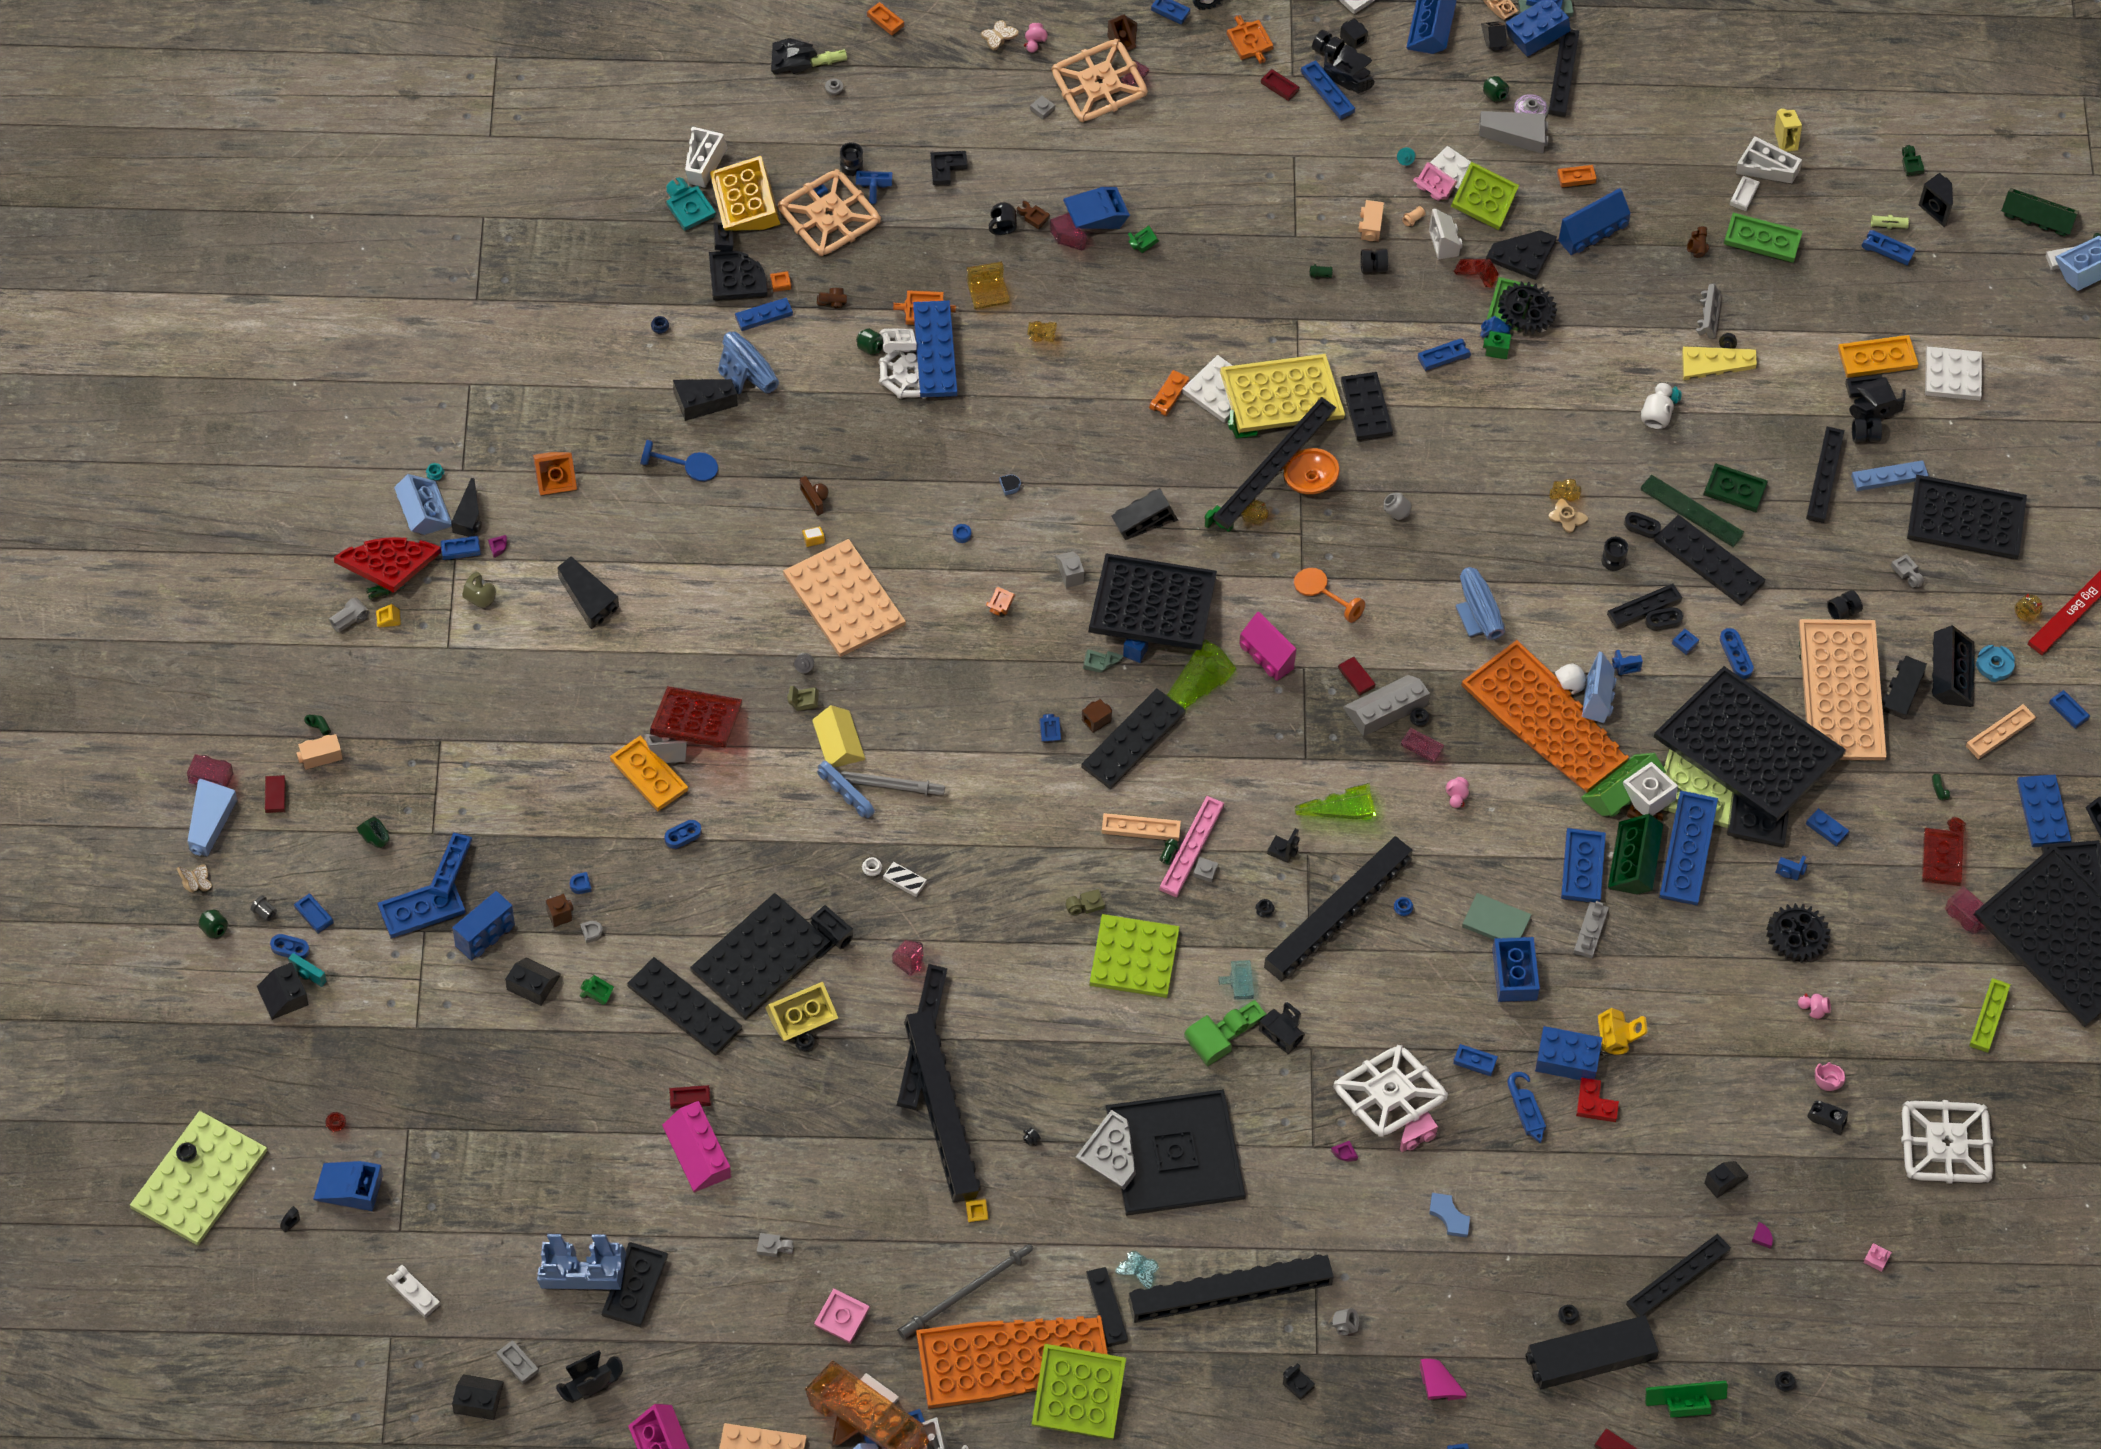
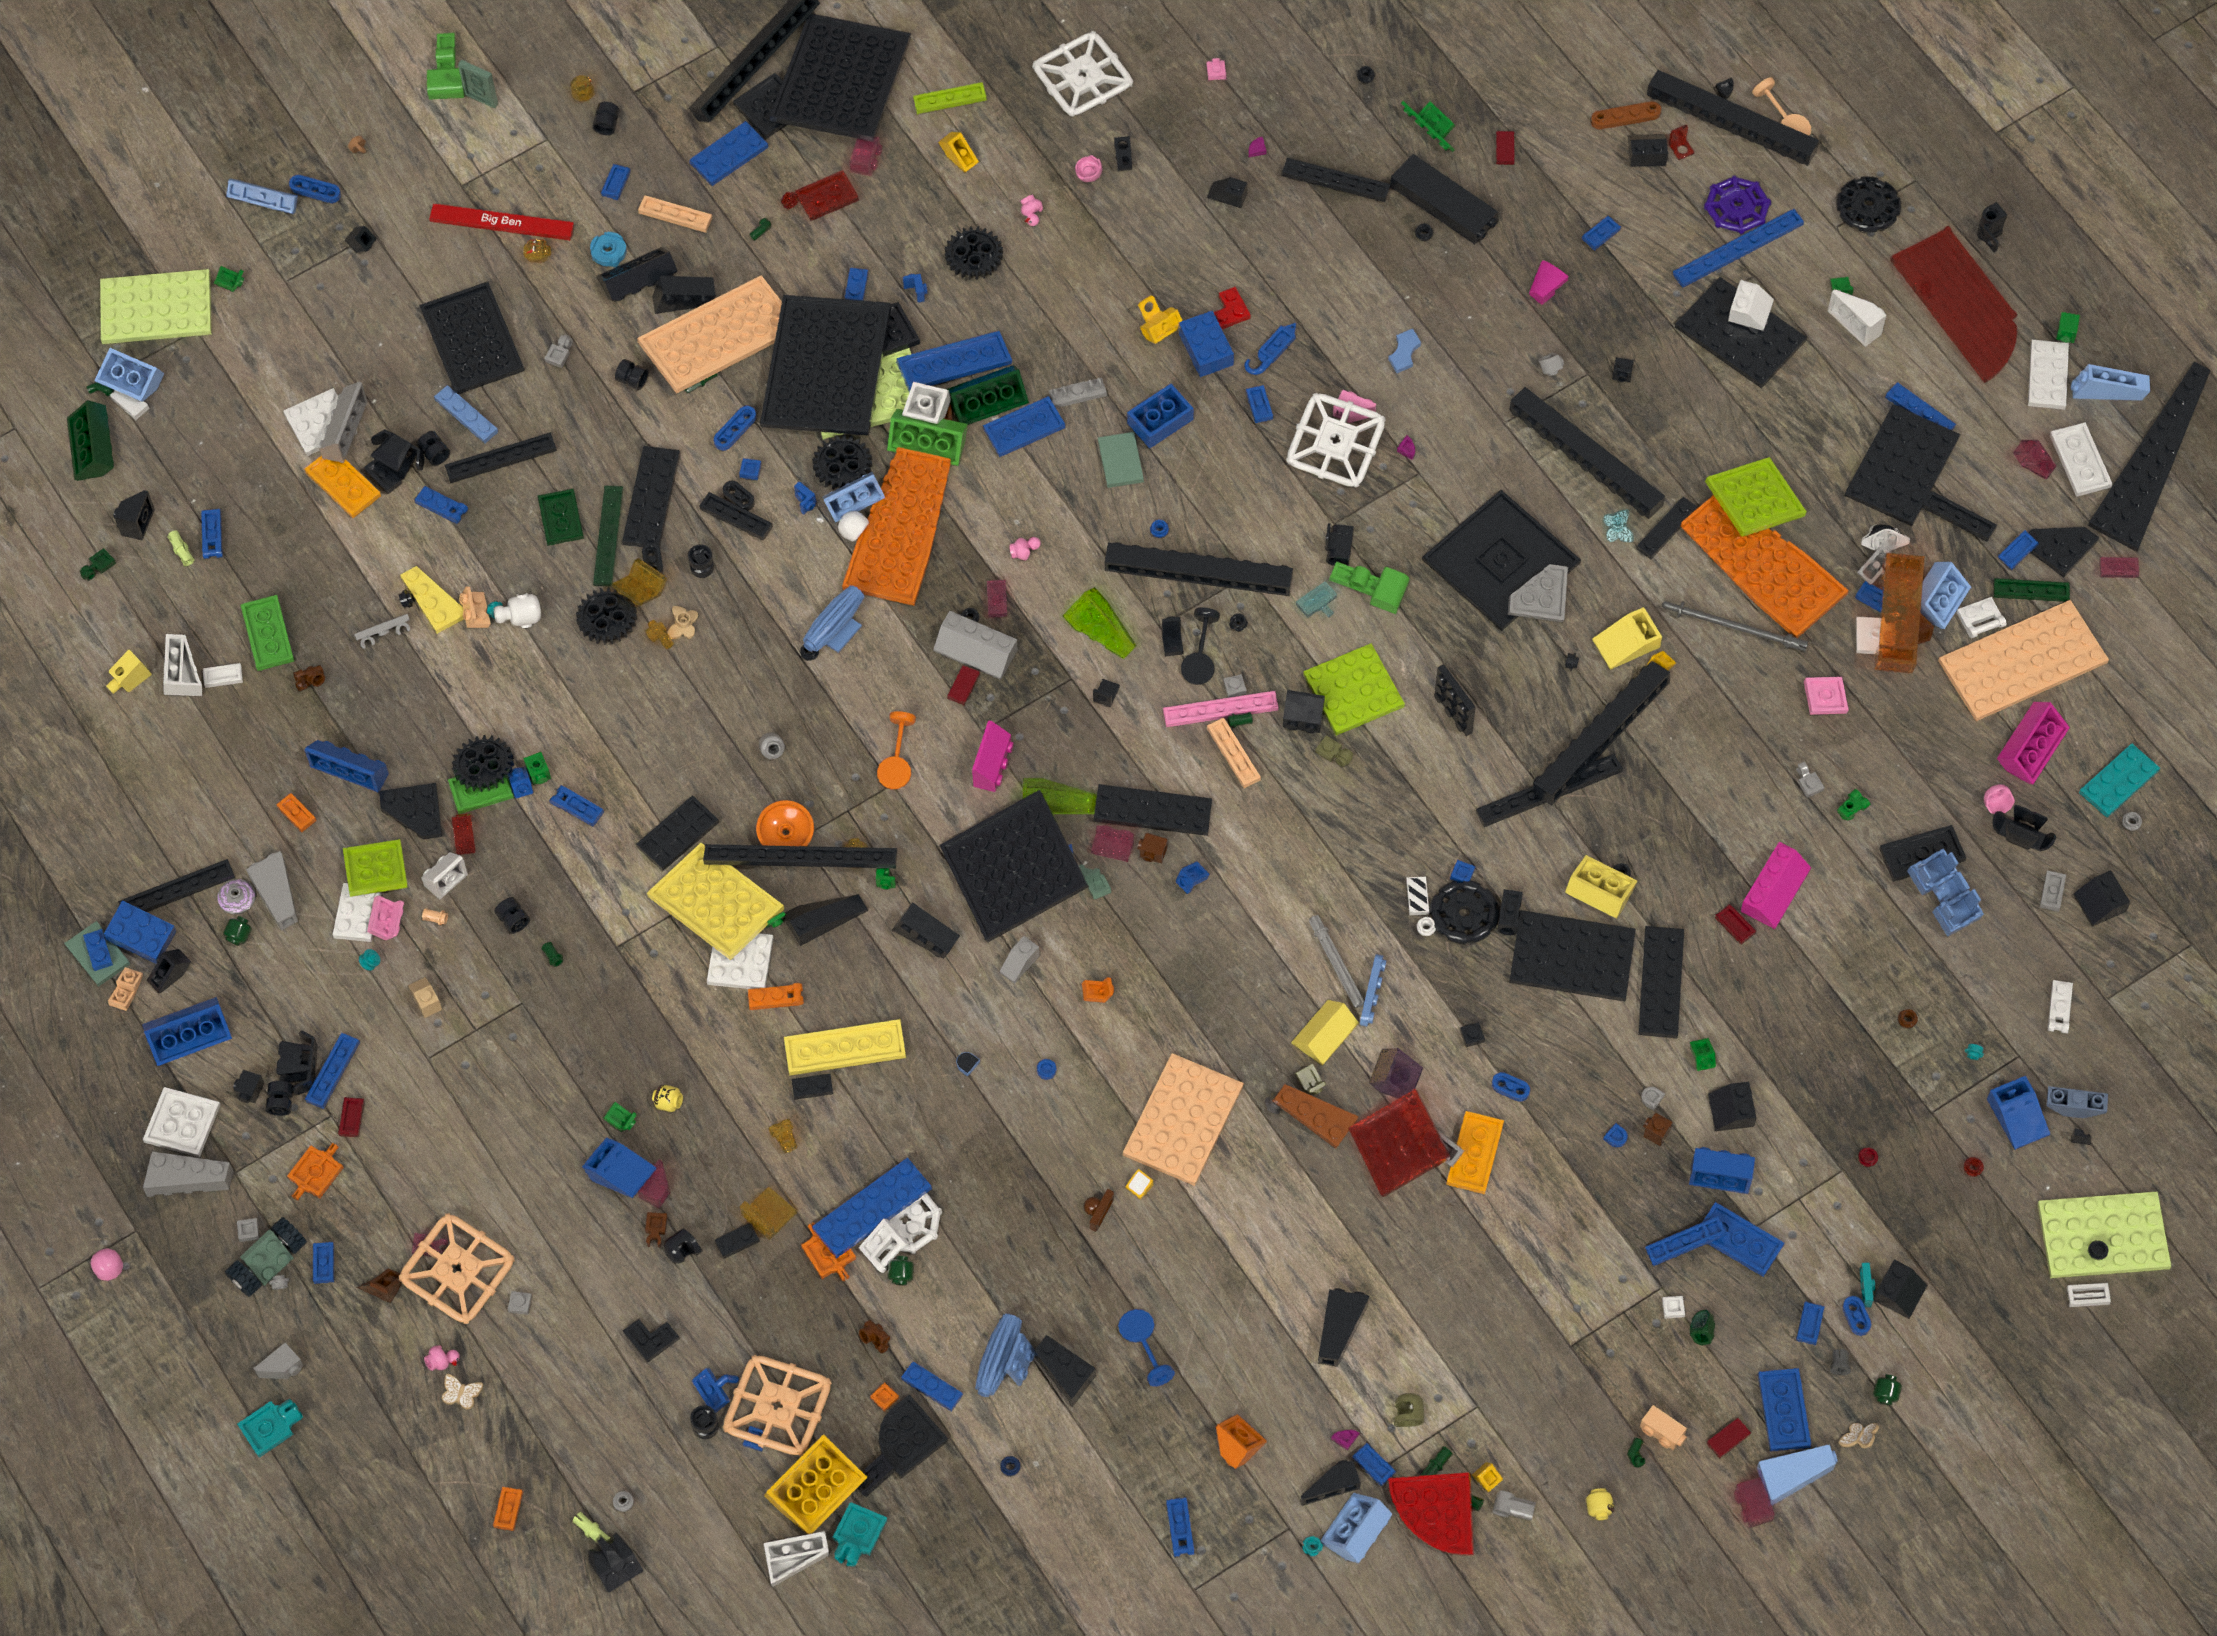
camera: 120 degrees left, 5 degrees up
clear pink slope [892,940,924,976] -> none
light nougat brick [1358,200,1384,242] -> none
none -> light grey slope [319,382,367,463]
none -> tan slope [408,977,442,1018]
none -> blue plate [415,486,468,524]
none -> light nougat bracket [459,586,491,628]
none -> black gear [576,587,638,645]
none -> clear yellow bracket [612,558,668,606]
none -> light yellow head [652,1085,683,1112]
none -> black plate [715,1223,760,1259]
none -> black wedge [784,894,868,946]
none -> light yellow plate [784,1019,906,1076]
none -> black plate [792,1073,833,1100]
none -> black gear [812,435,873,490]
none -> yellow slope [938,132,979,172]
none -> clear pink bracket [1091,825,1134,862]
none -> black bracket [1093,679,1120,707]
none -> blue plate [1166,1498,1194,1557]
none -> black piece [1181,607,1220,685]
none -> dark orange wing [1273,1084,1359,1149]
none -> black slope [1283,690,1325,734]
none -> slope [1369,1048,1423,1102]
none -> dark green axle [1420,1446,1453,1476]
none -> black plate [1430,880,1500,944]
none -> black plate [1434,664,1476,737]
none -> blue plate [1450,860,1476,882]
none -> black plate [1460,1022,1485,1047]
none -> light yellow head [1586,1488,1614,1521]
none -> light yellow slope [1592,607,1662,670]
none -> white tile [1662,1296,1685,1319]
none -> blue plate [1758,1368,1811,1452]
none -> green plate [1837,789,1871,820]
none -> dark red plate [1858,1148,1878,1167]
none -> reddish brown plate [1898,1009,1918,1028]
none -> teal plate [1965,1044,1984,1060]
none -> bright pink hair [1984,784,2015,814]
none -> sand blue slope [2047,1086,2108,1118]
none -> white tile [2066,1283,2111,1307]

